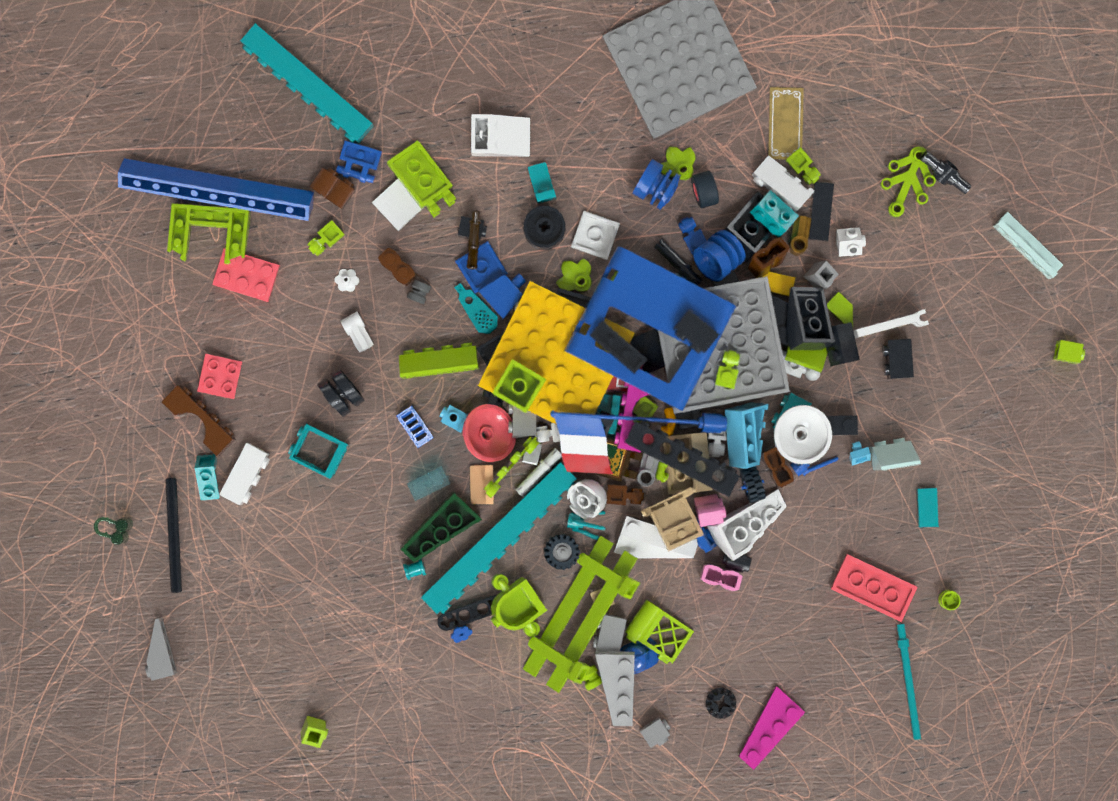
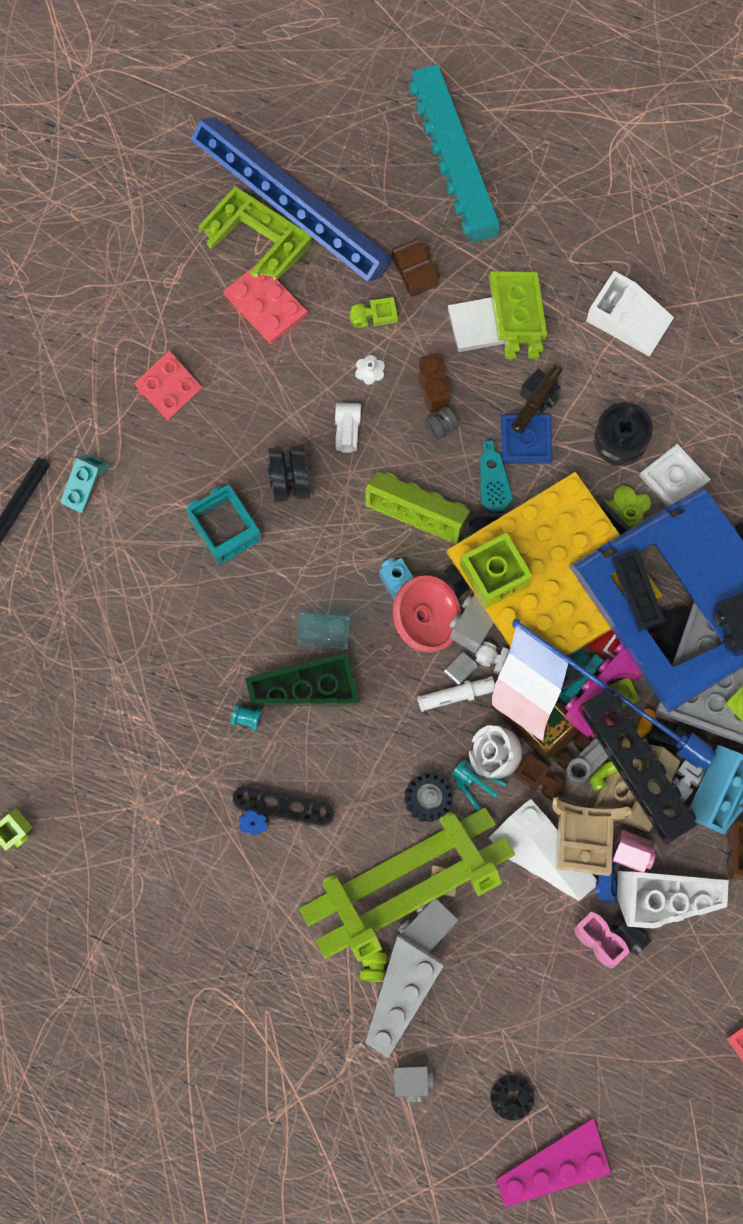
camera: 30 degrees right, 15 degrees down
reddish brown arch [162,385,236,456] -> none
white brick [219,443,270,505] -> none
blue plate [336,141,382,183] -> none
slope [396,406,434,448] -> none
teal brick [421,462,576,614] -> none
light nougat panel [470,465,494,504] -> none
blue torso [479,273,527,320] -> none
lime plant [484,436,540,498] -> none
lime piece [490,574,547,637] -> none
teal bracket [528,162,556,204] -> none
blue piece [620,638,660,674] -> none
lime piece [625,599,694,664] -> none
black wheel [740,466,766,503] -> none

